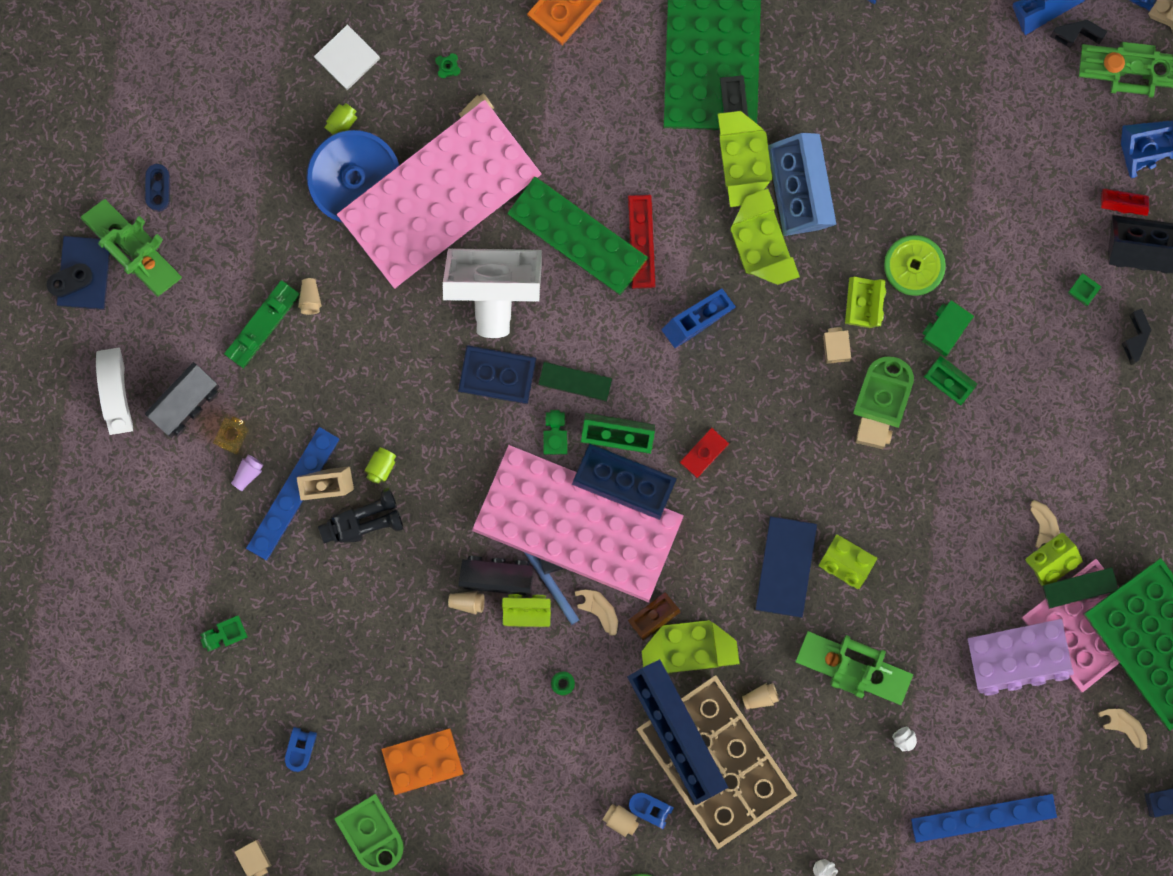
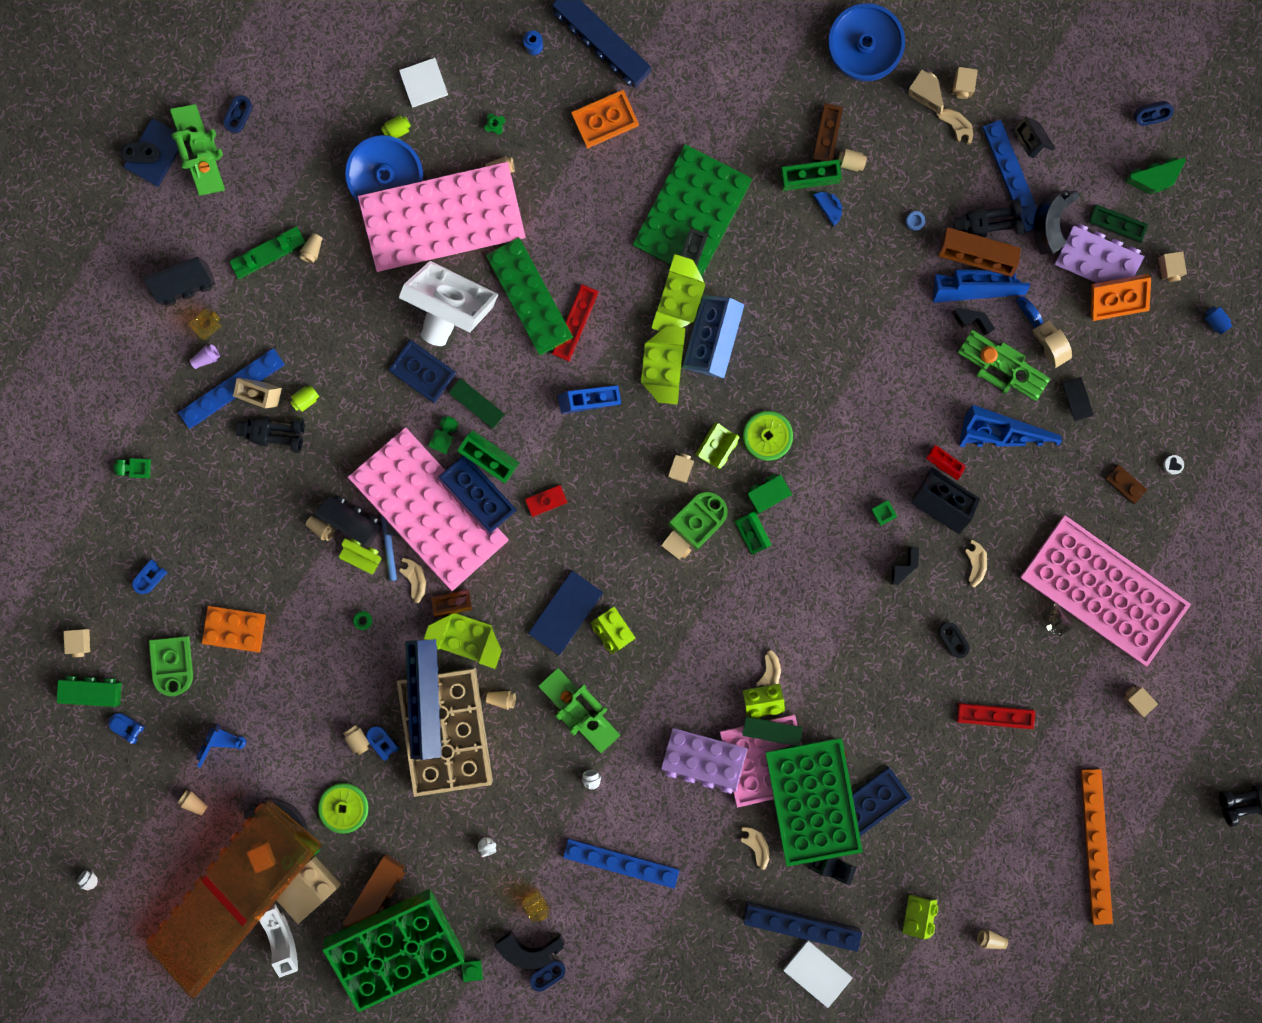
camera: 20 degrees right, 5 degrees up
white arch [96,348,133,435] -> none

